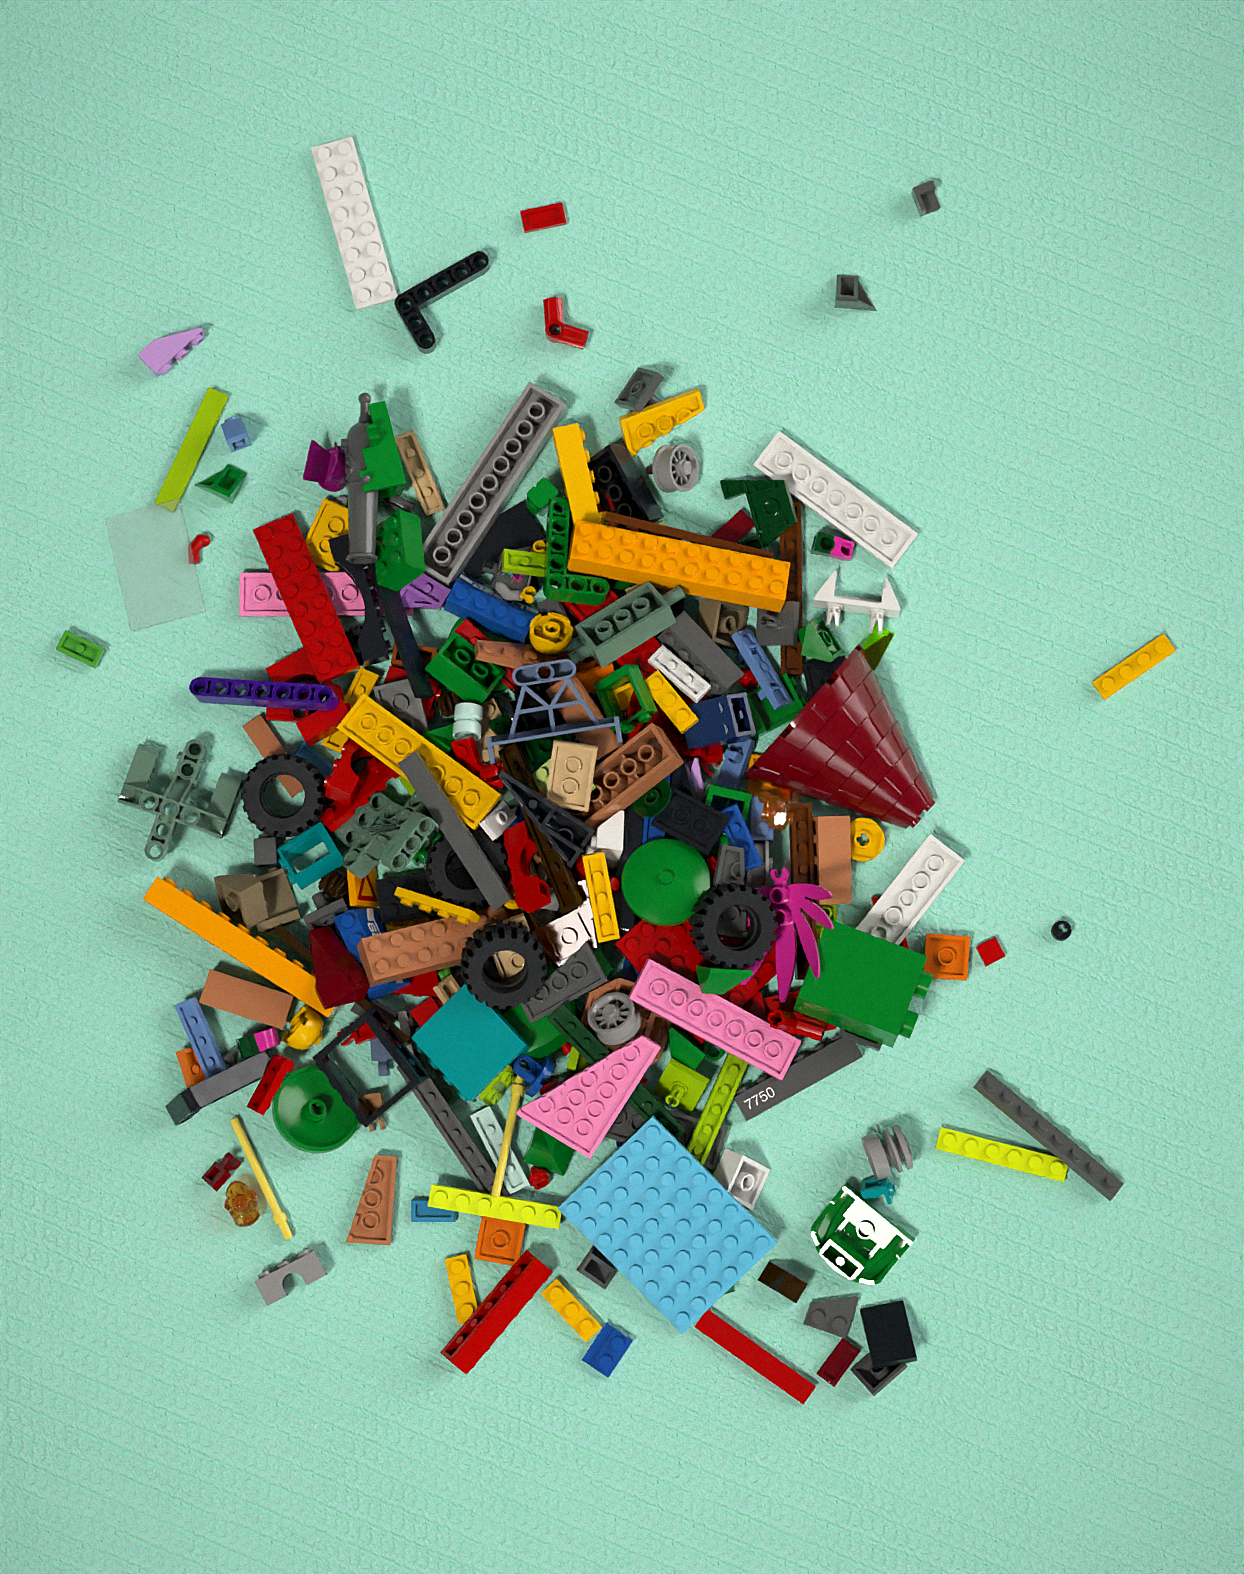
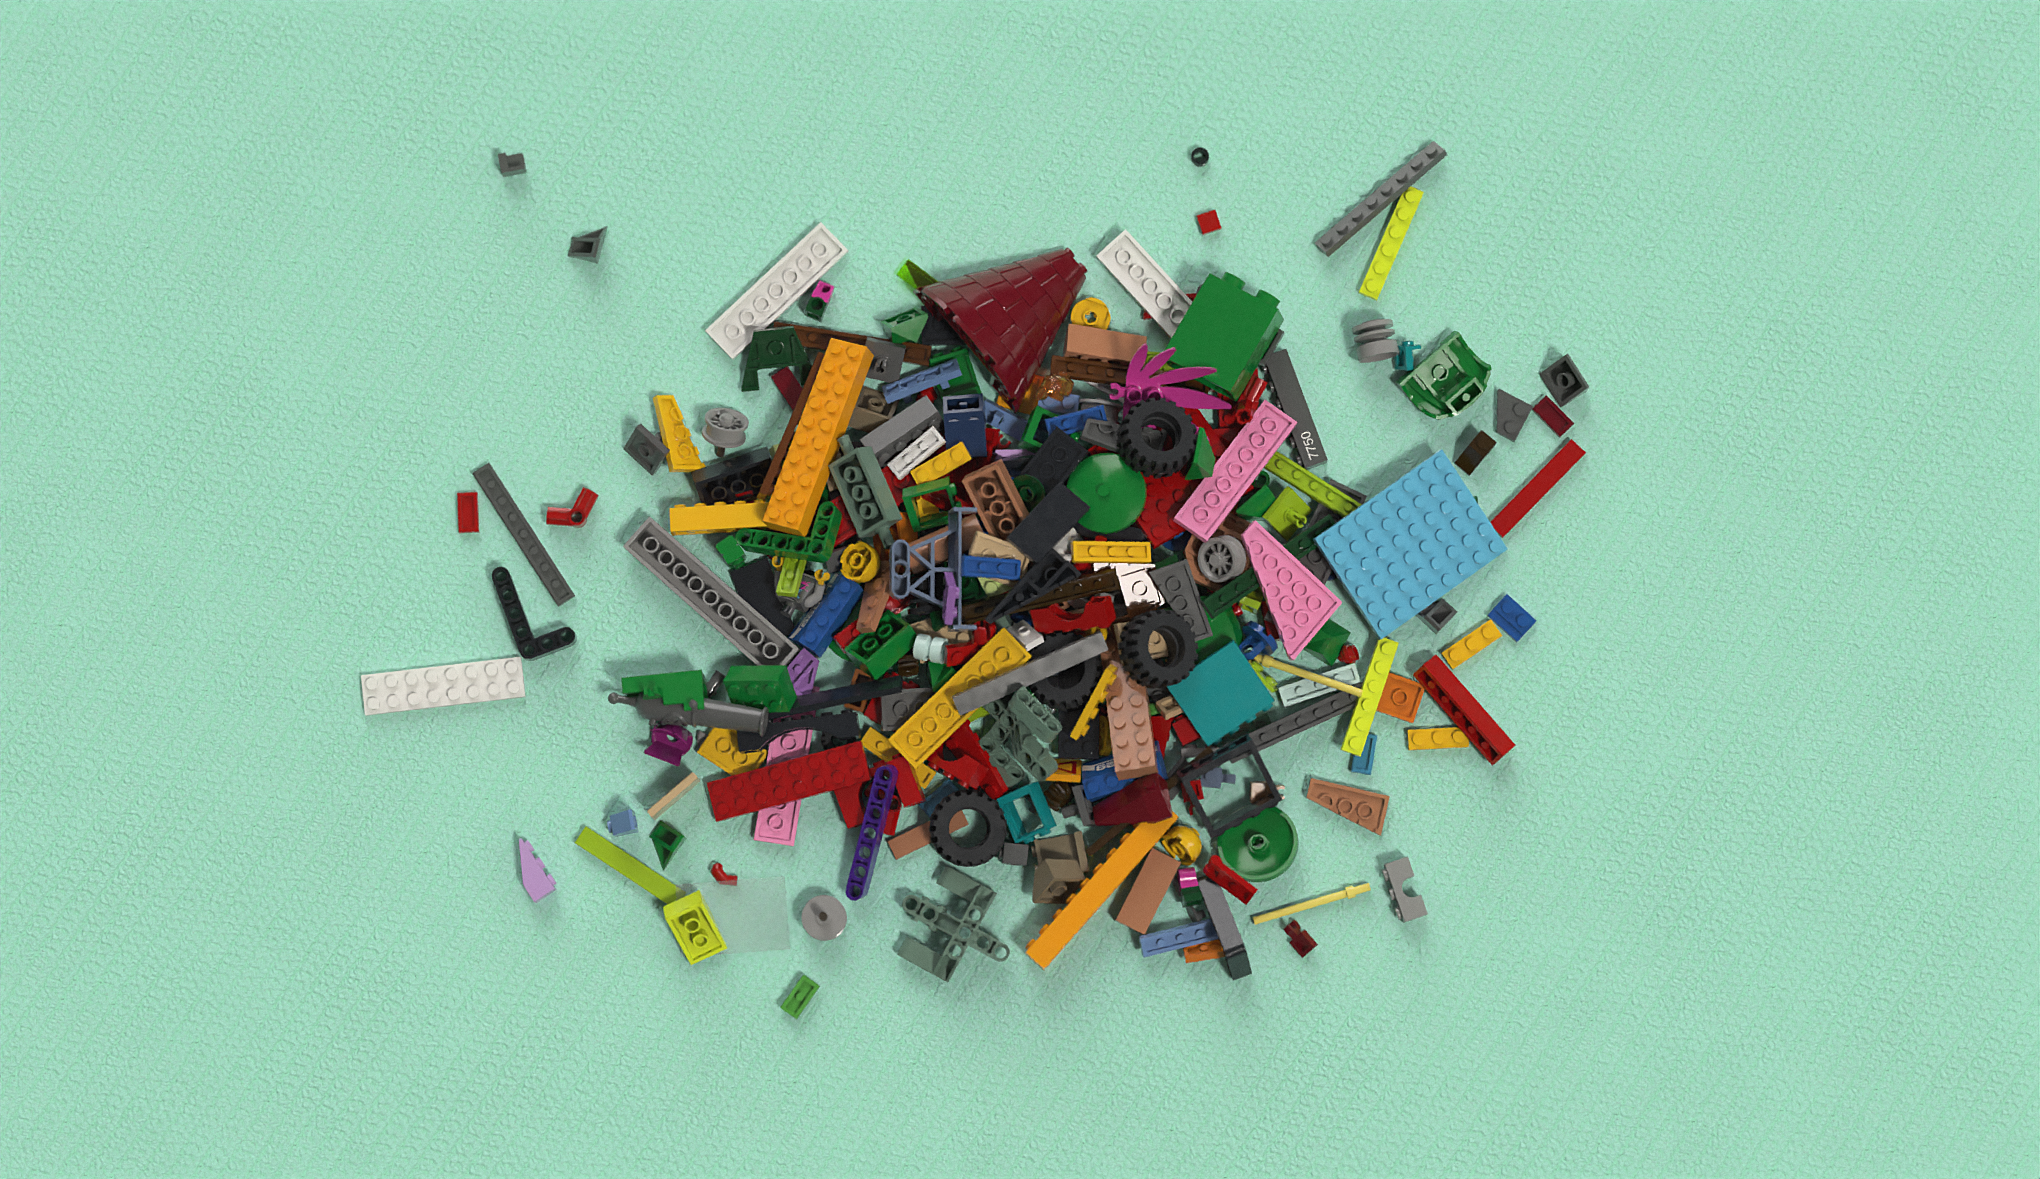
camera: 80 degrees left, 0 degrees up
clear orange head [224,1181,260,1227] -> none
tan tile [395,430,446,518] -> none
white slope [713,1148,770,1210] -> none
white hose [812,571,900,635] -> none
black tile [860,1300,917,1370] -> none
orange plate [923,933,970,981] -> none
yellow plate [1092,633,1176,701] -> none
none -> dark grey tile [472,463,575,607]
none -> tan tile [647,772,700,820]
none -> neon yellow slope [663,890,727,965]
none -> light grey wheel [802,895,847,941]
none -> medium lavender wing [942,572,959,625]
none -> blue tile [960,555,1021,581]
none -> black tile [1006,482,1090,565]

